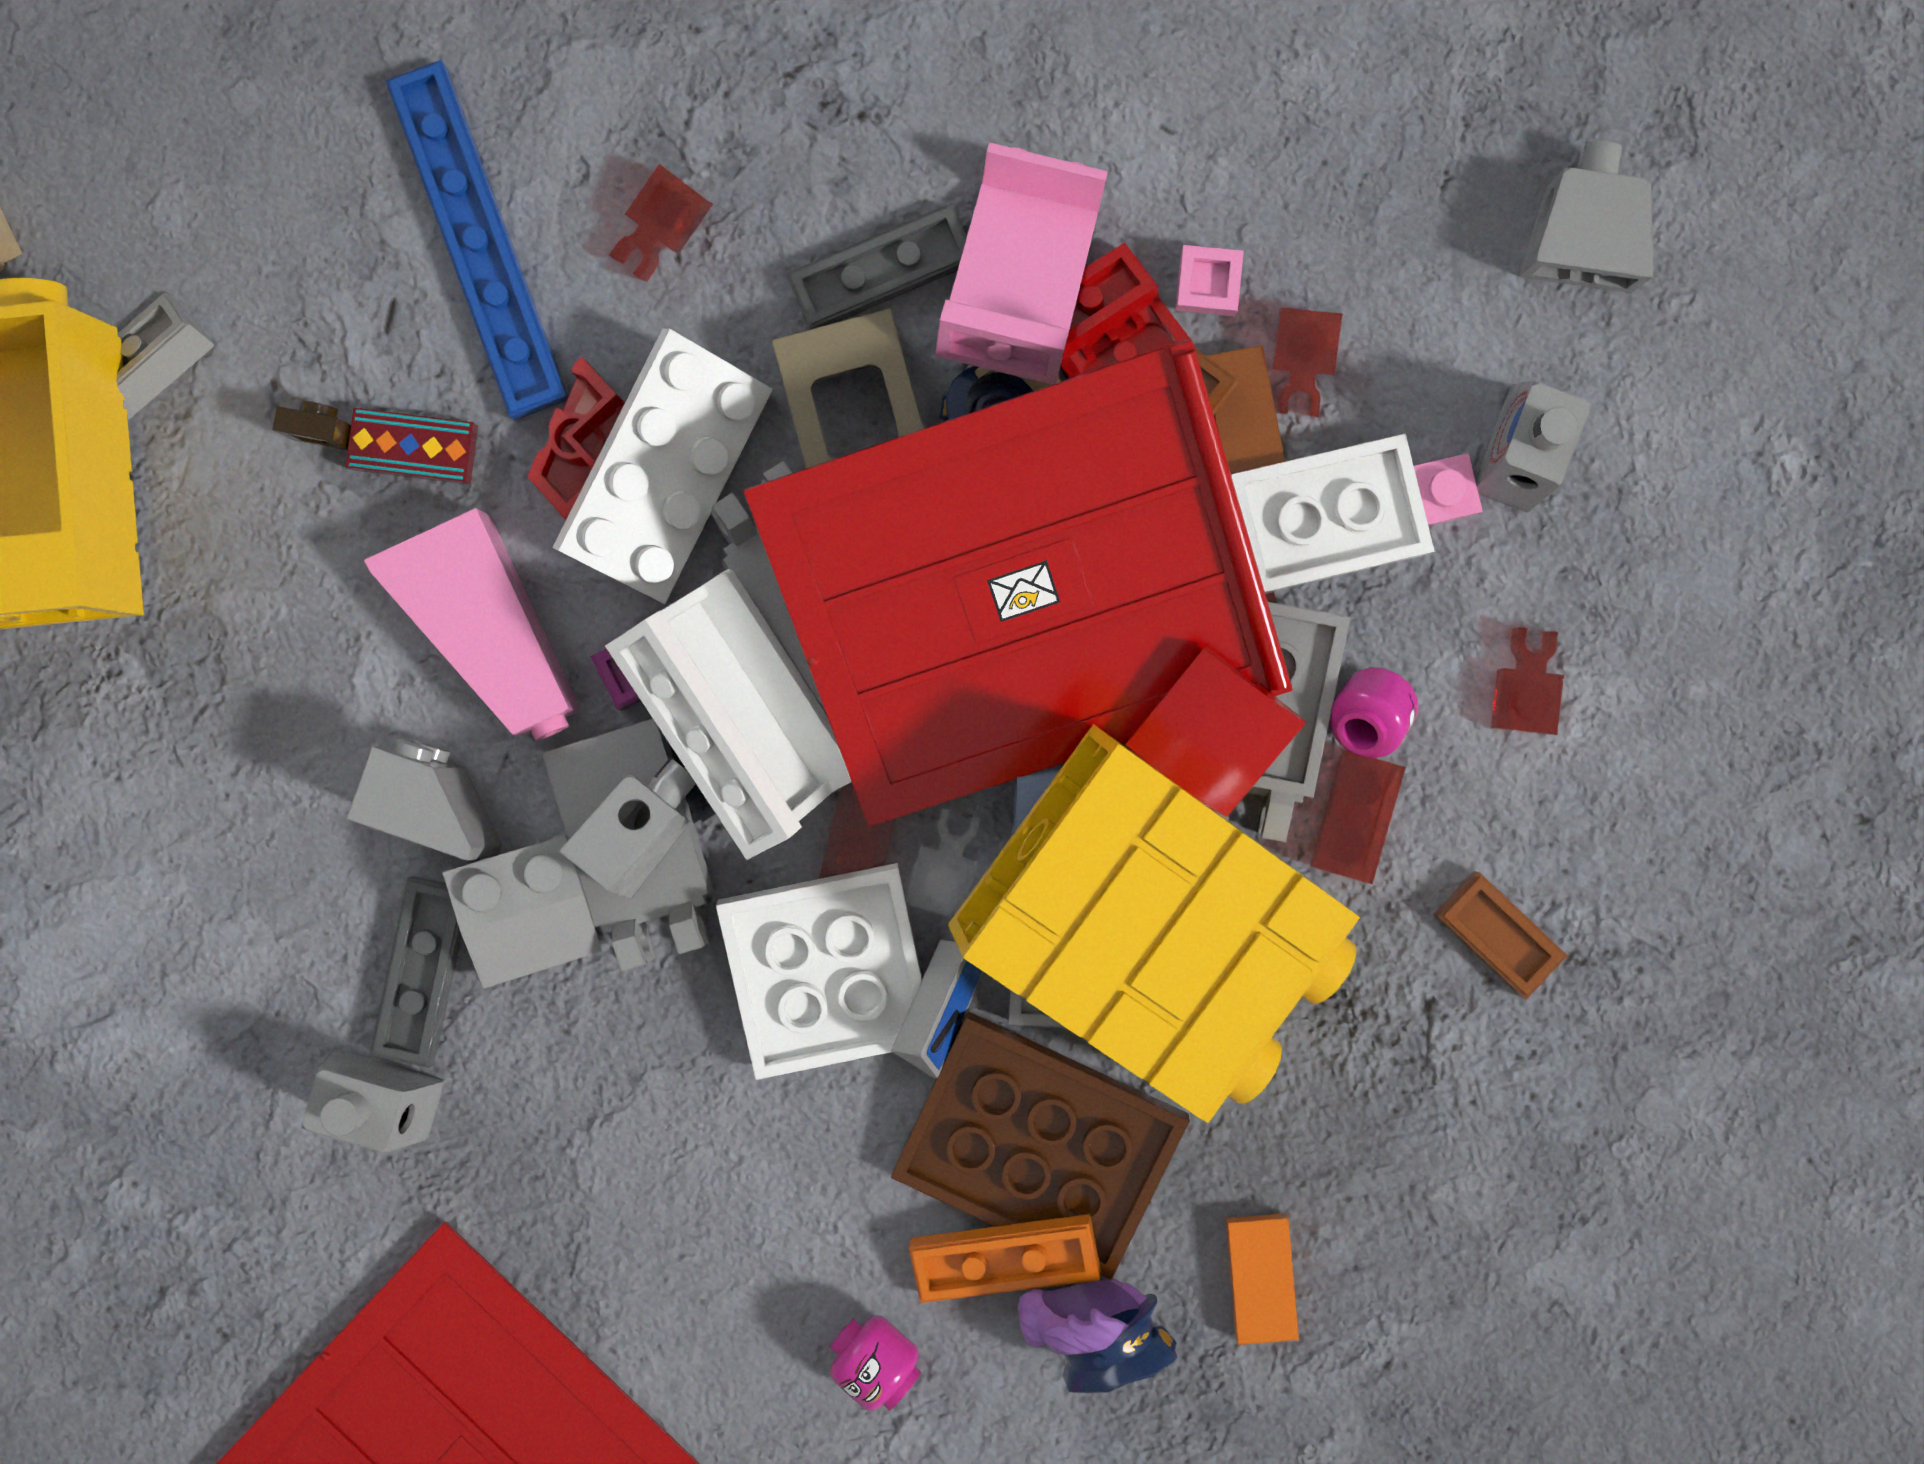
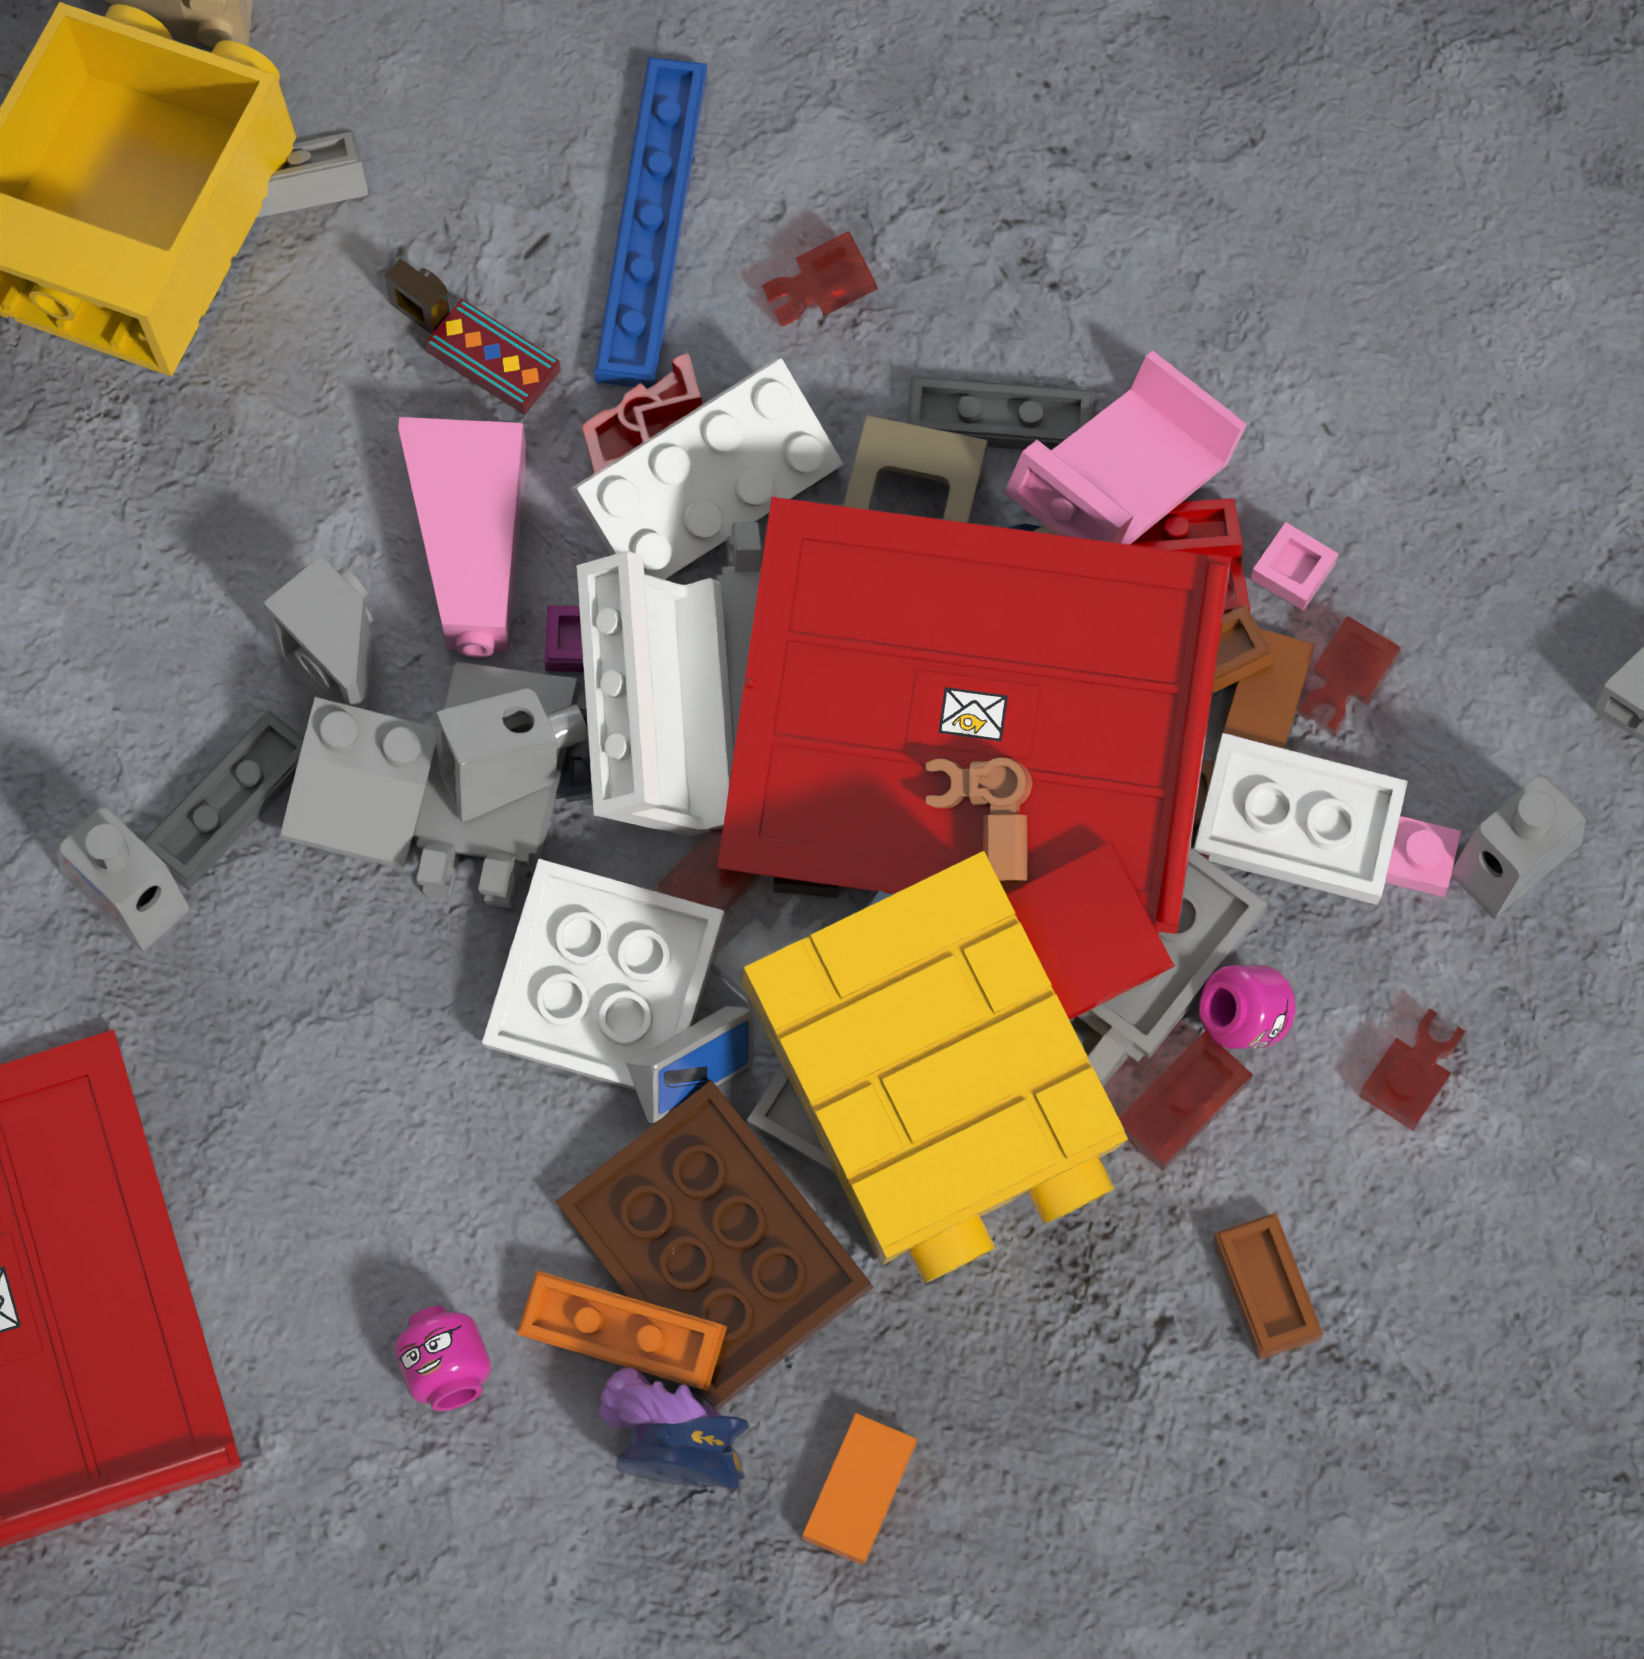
camera: 25 degrees right, 20 degrees down
none -> nougat bar [926,757,1033,881]

